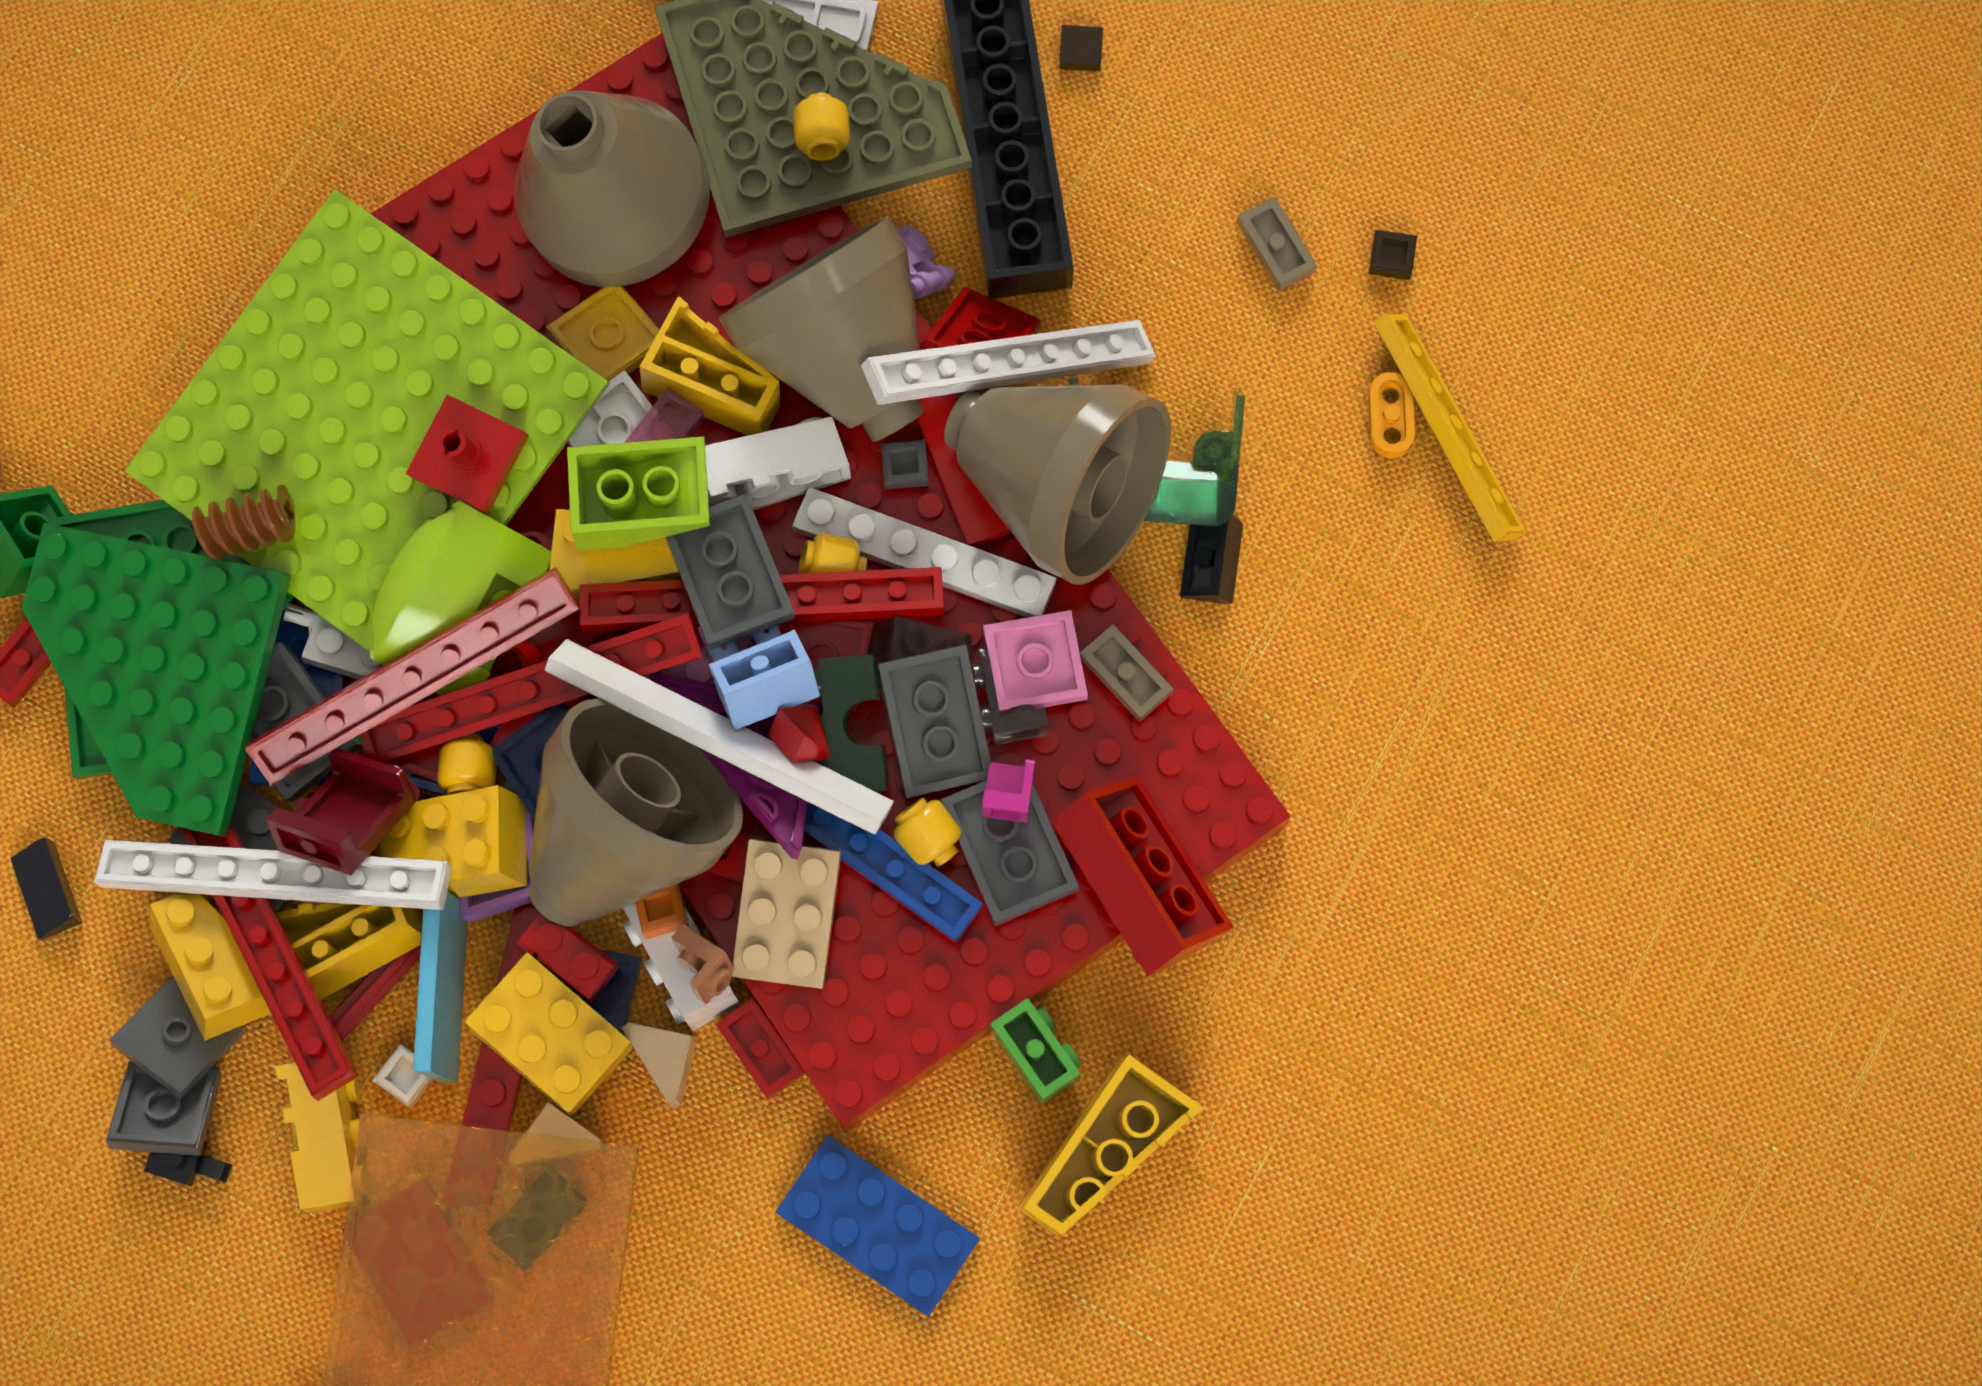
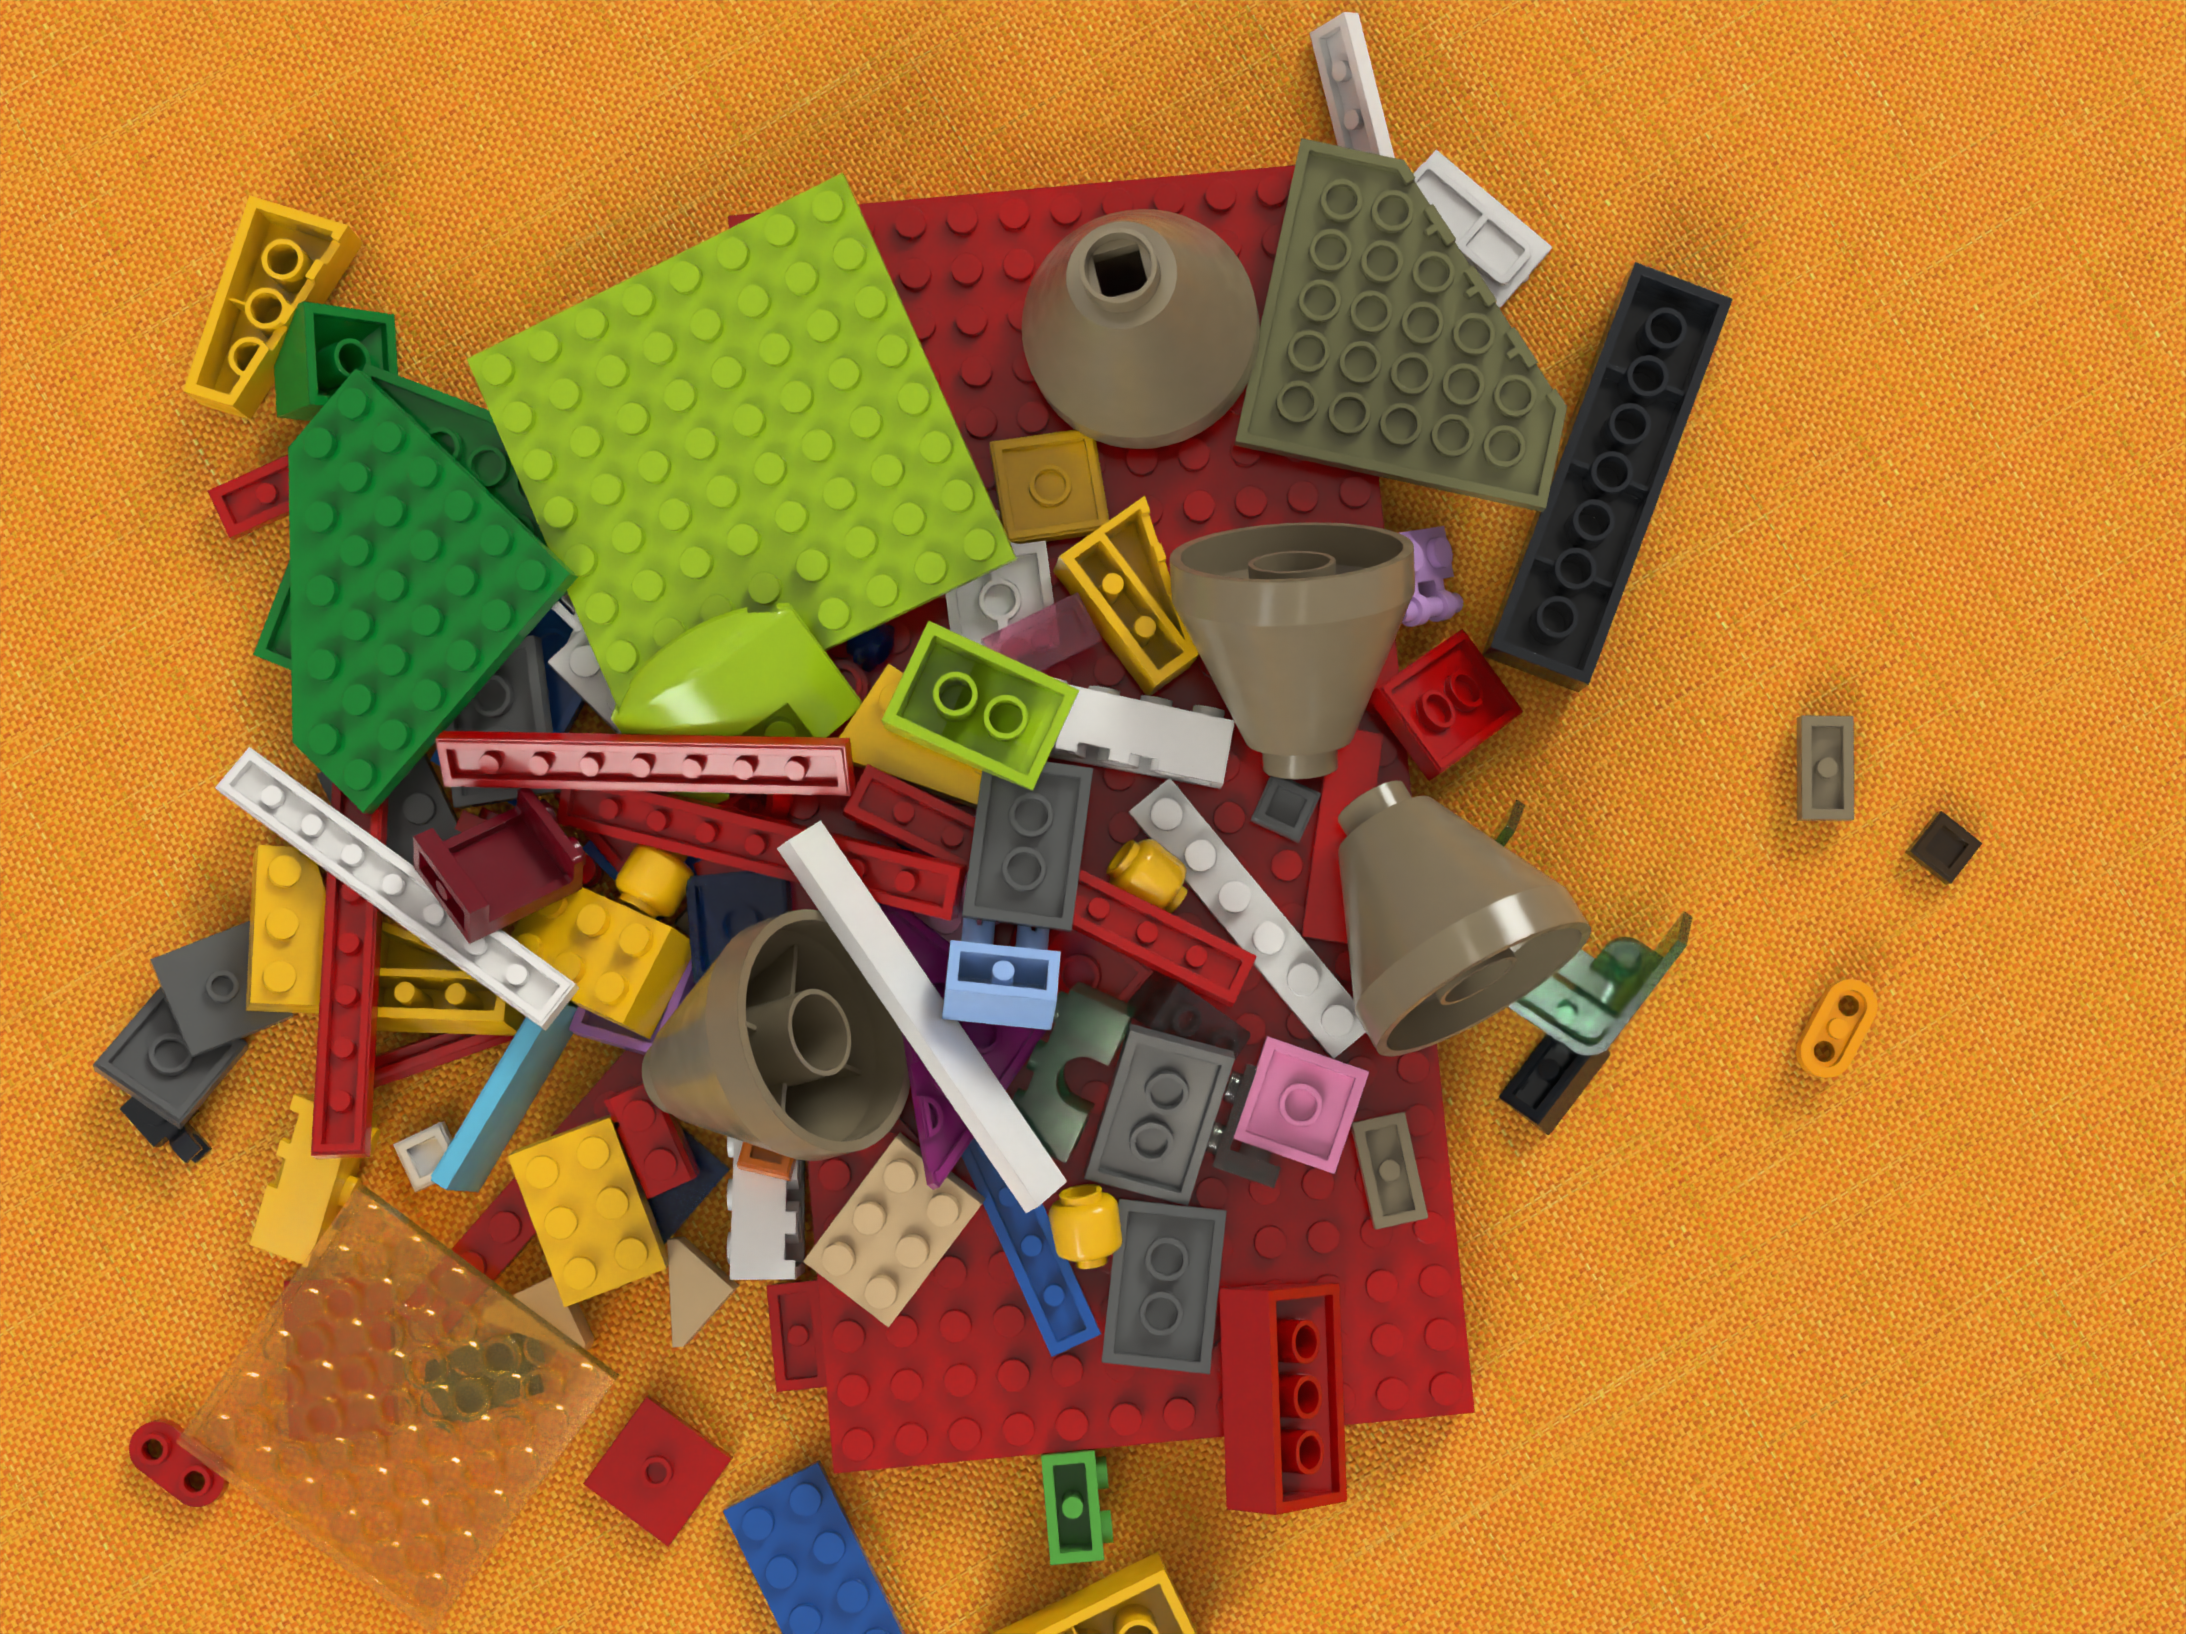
camera: 25 degrees right, 10 degrees up
black slope [10,837,83,940] -> none
dark orange piece [192,484,296,560] -> none
red tile [406,394,529,515] -> none
nougat bracket [671,923,735,1004] -> none
red slope [768,706,830,763] -> none
yellow head [793,92,850,161] -> none
white tile [861,320,1156,405] -> none
dark pink panel [982,759,1035,823] -> none
dark brown tile [1059,25,1103,72] -> none
yellow tile [1374,314,1525,543] -> none
none -> red plate [583,1395,733,1547]
none -> clear blue plate [846,622,895,672]

